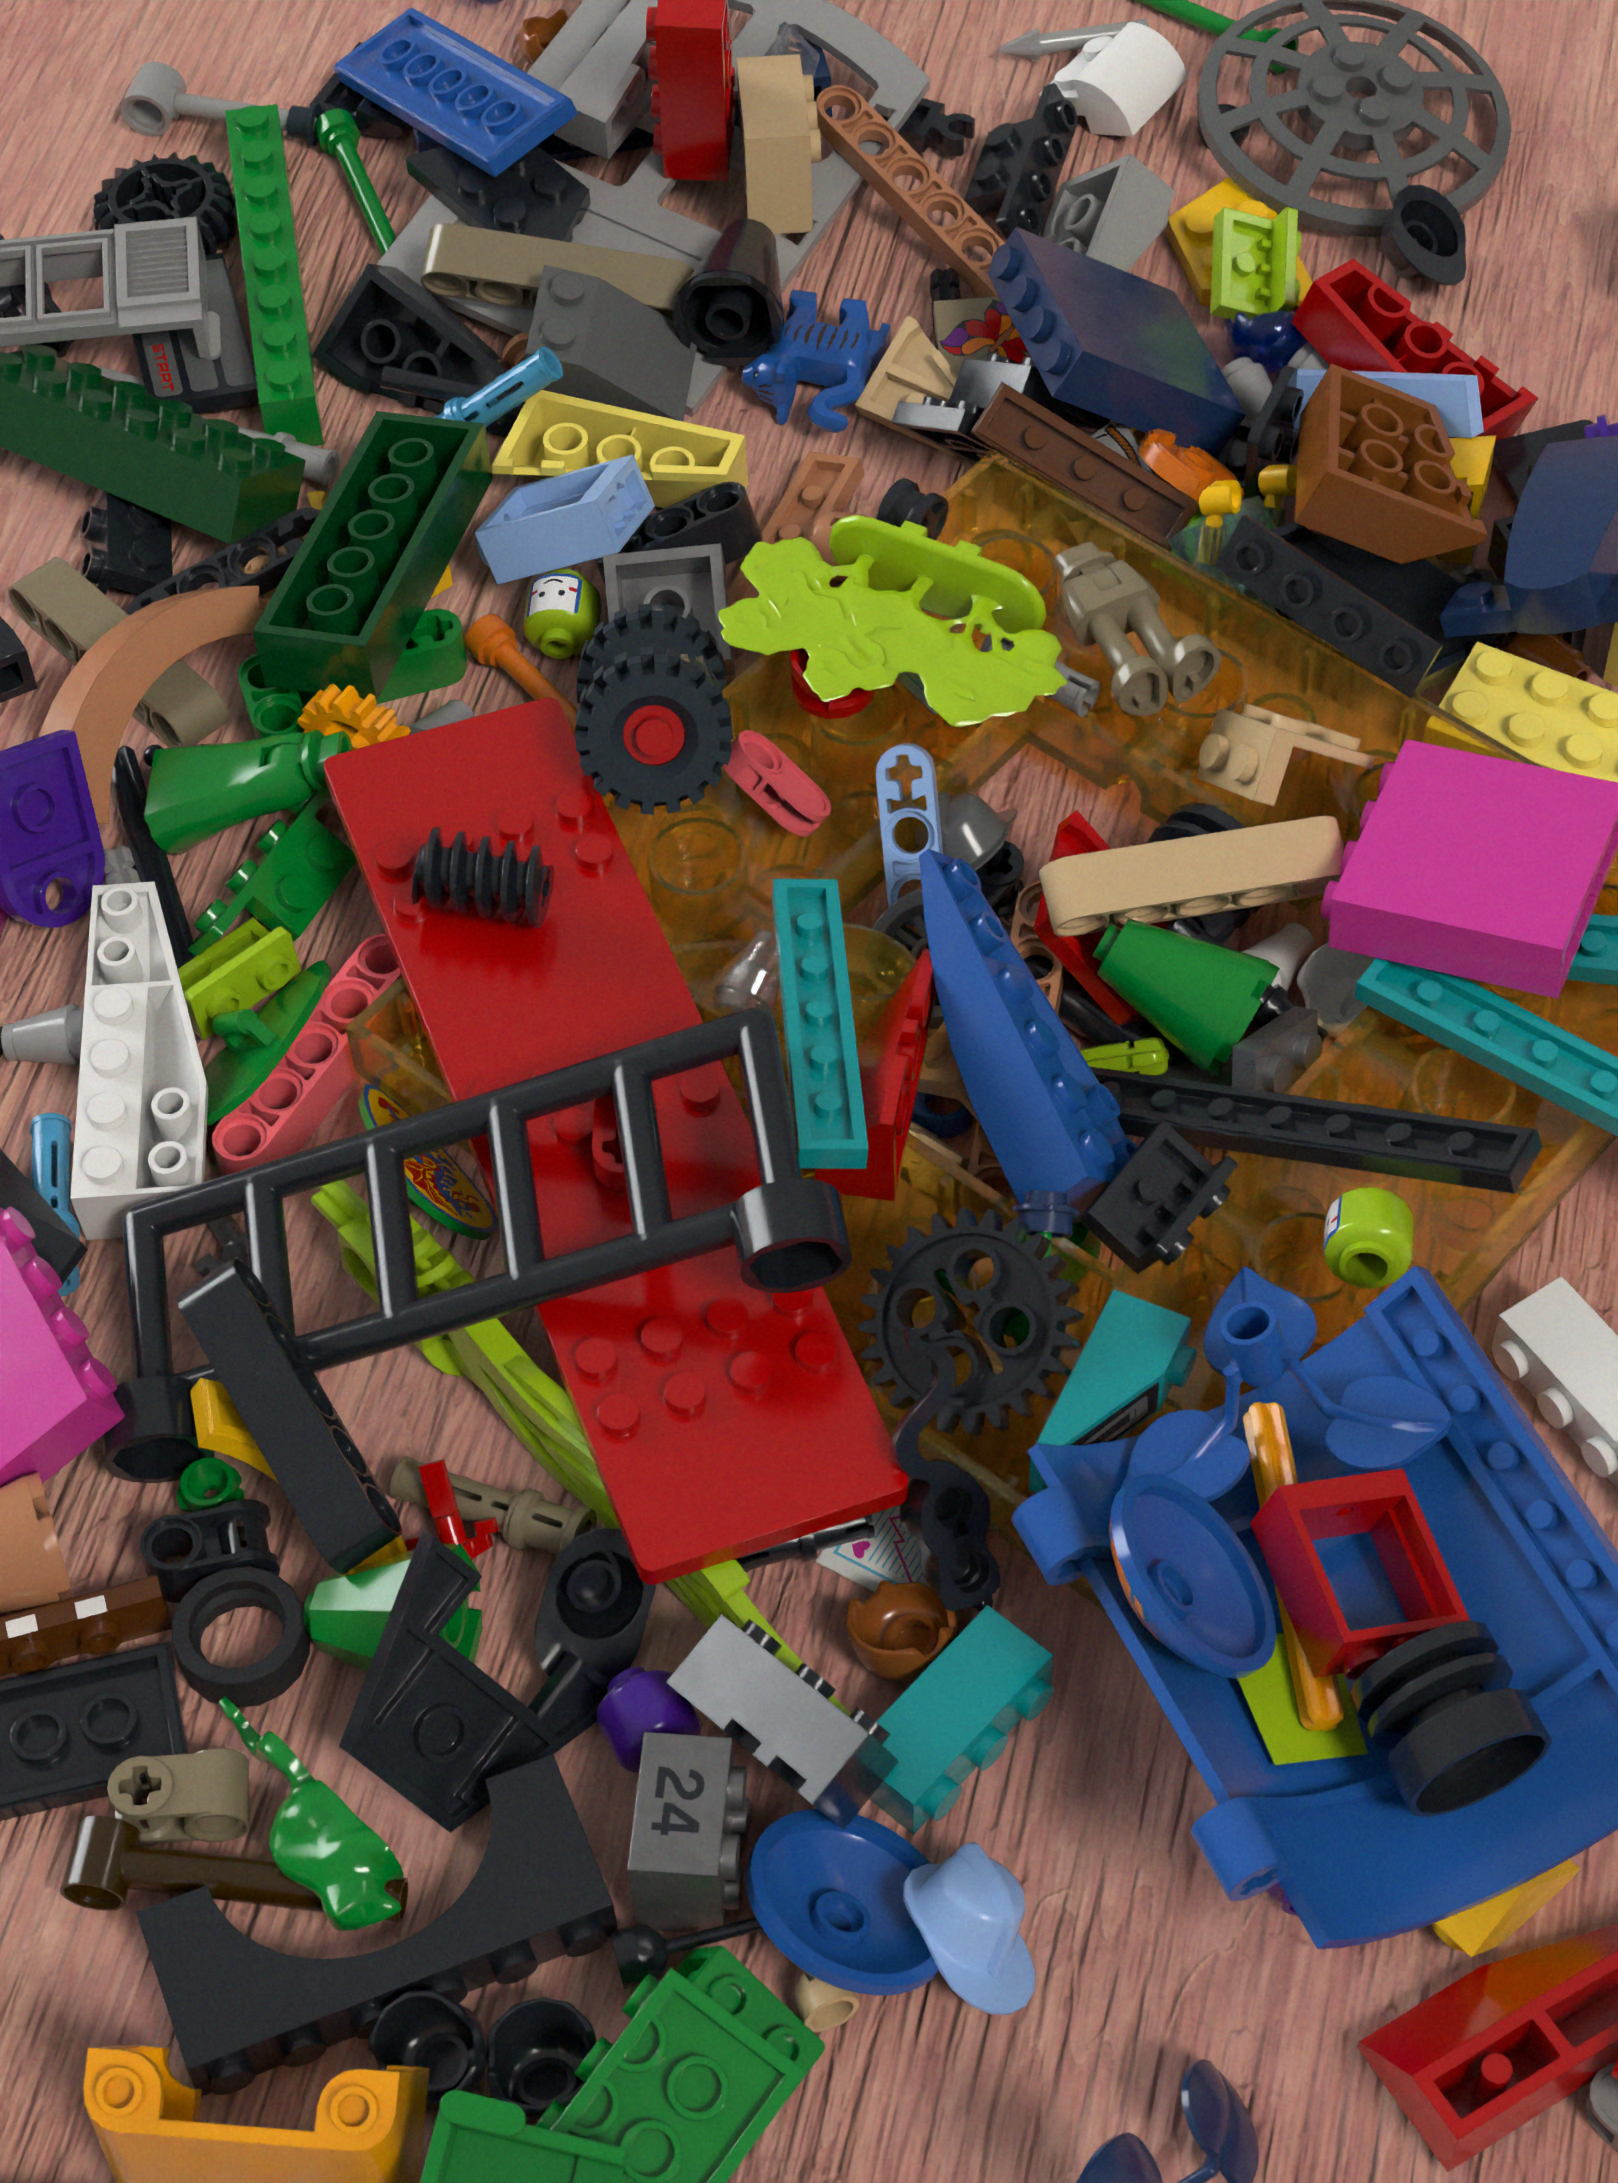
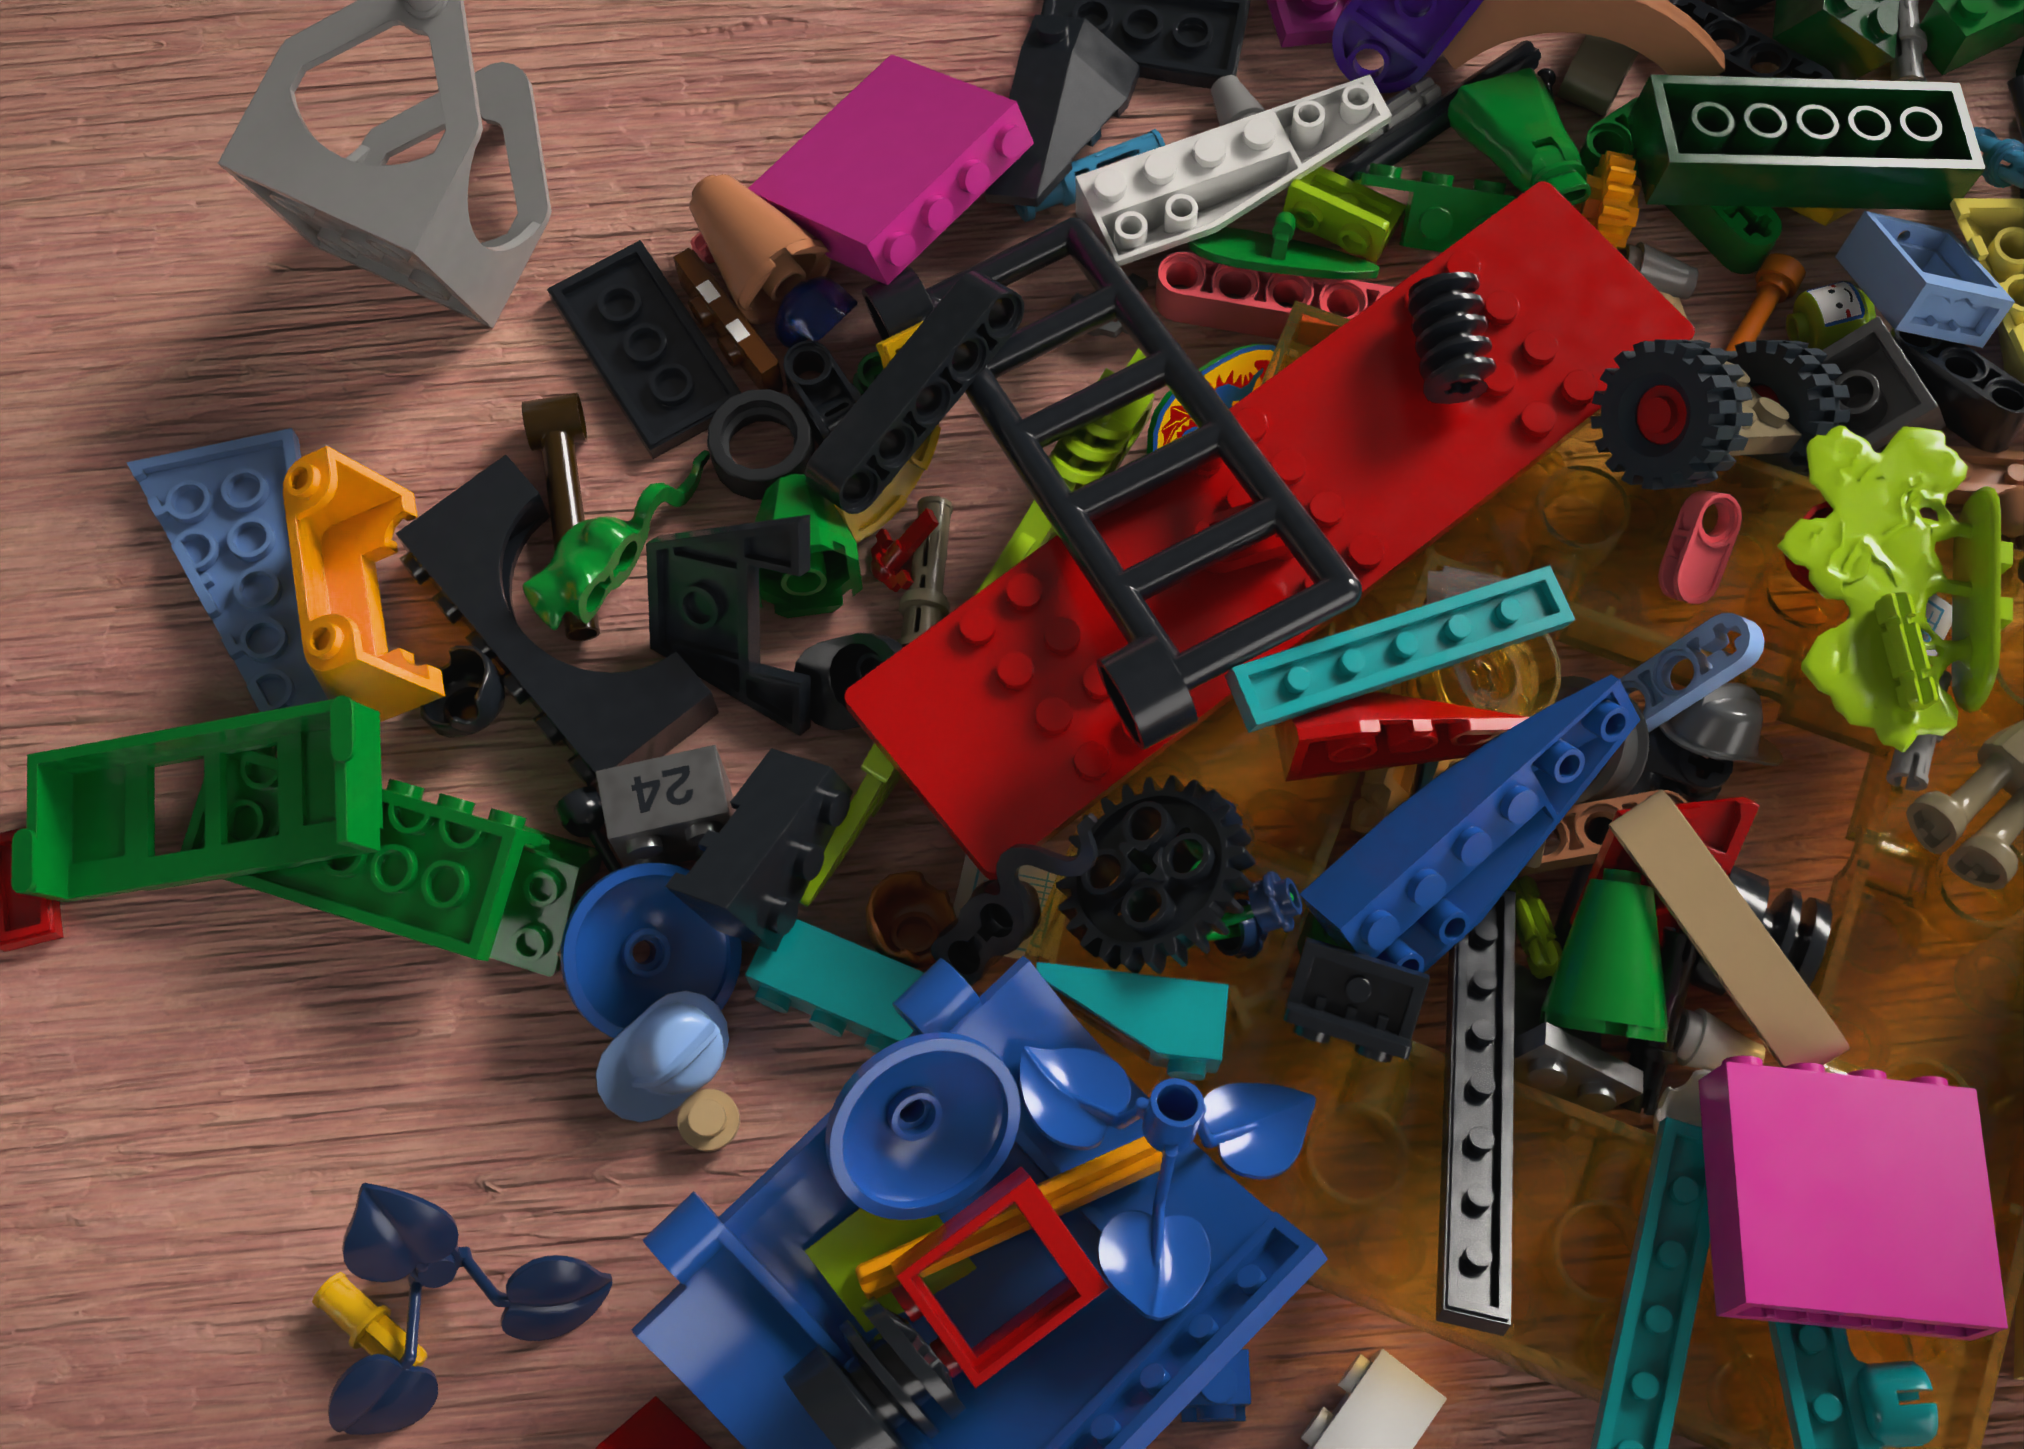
camera: 70 degrees right, 15 degrees up
dark tan piece [107,1748,250,1846] -> none
black hair [486,1997,597,2124] -> none
dark purple head [596,1667,702,1773] -> none
tan bracket [1196,703,1376,806] -> none
lime head [1323,1187,1415,1289] -> none
none -> tan plate [677,1089,740,1152]
none -> clear blue hair [775,276,858,348]
none -> lime axle [1874,592,1939,712]

